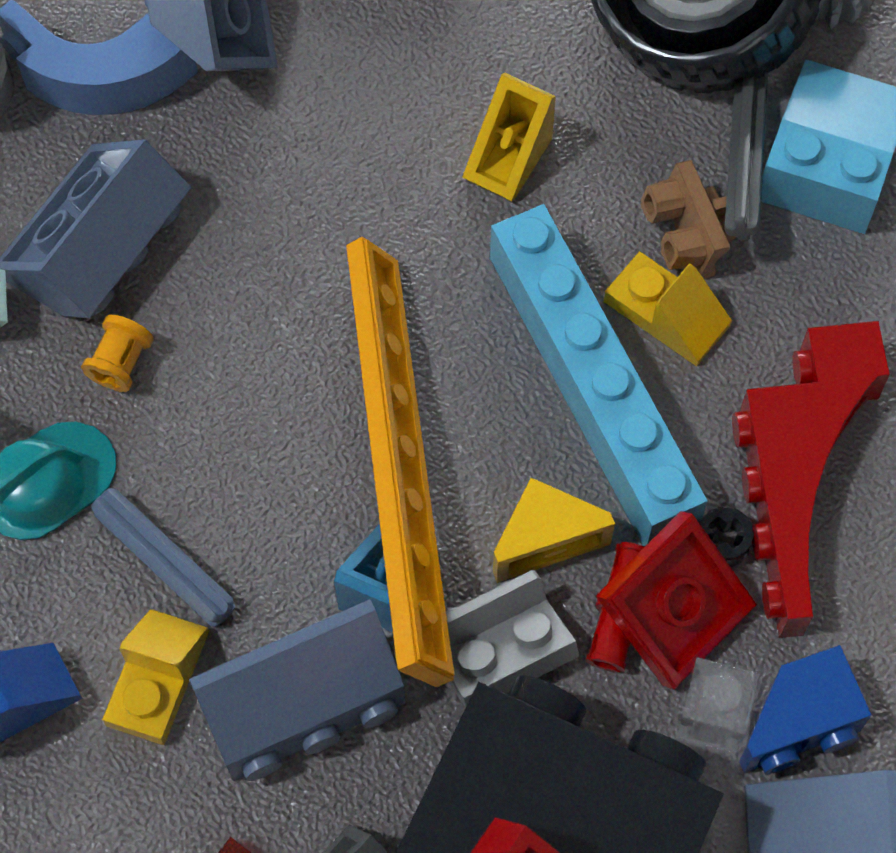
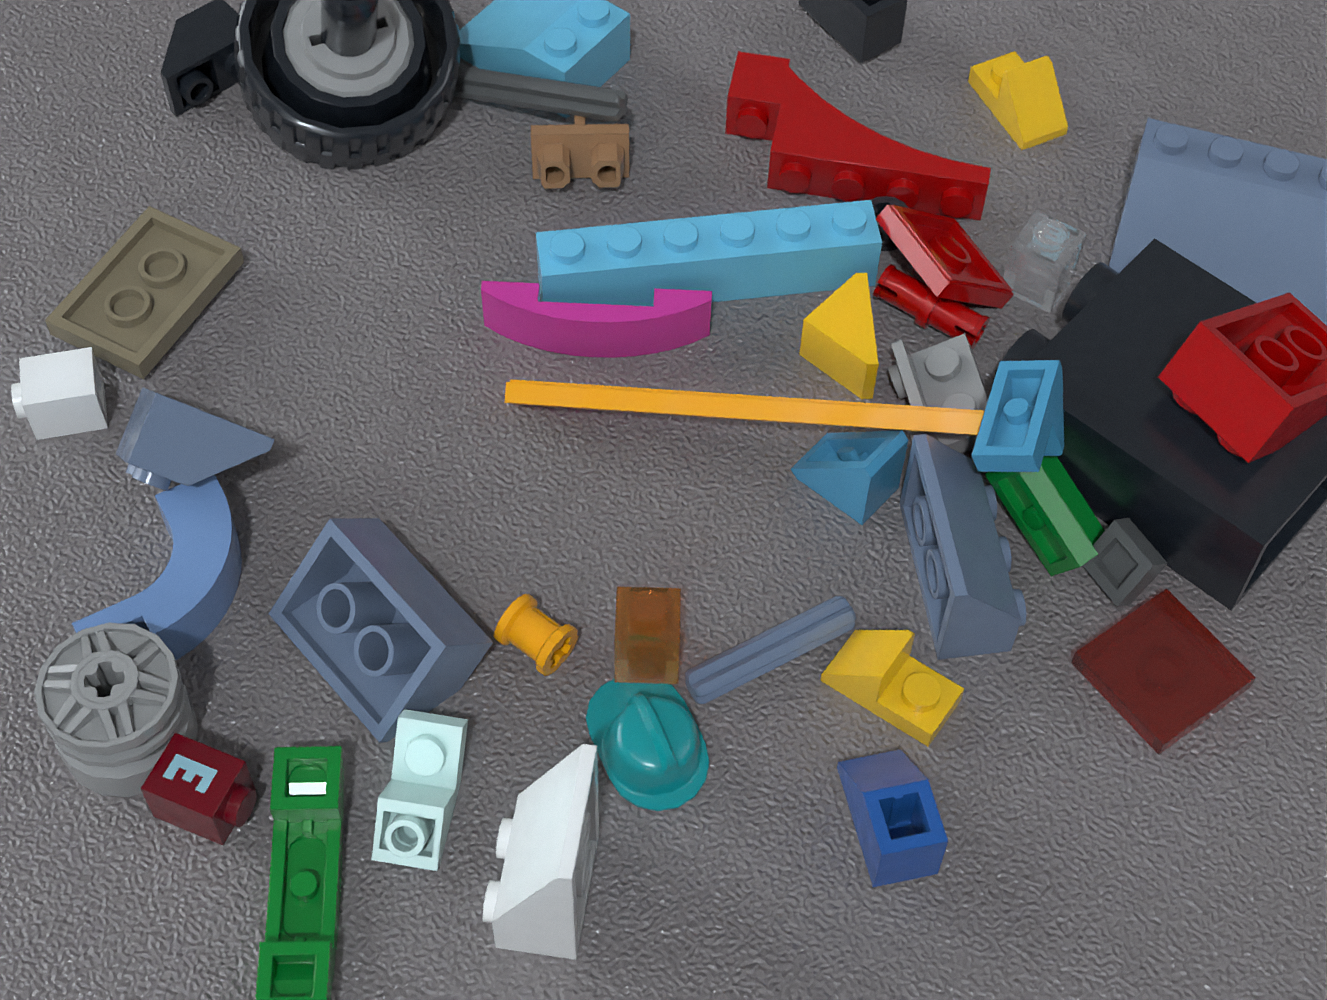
camera: 75 degrees left, 10 degrees down
yellow slope [462,73,556,201] -> none
yellow slope [603,251,732,367] -> none
blue slope [739,645,871,775] -> none
none -> dark pink slope [481,281,712,358]
none -> clear orange brick [614,587,681,684]
none -> dark azure slope [971,360,1064,472]
none -> green panel [985,456,1105,577]

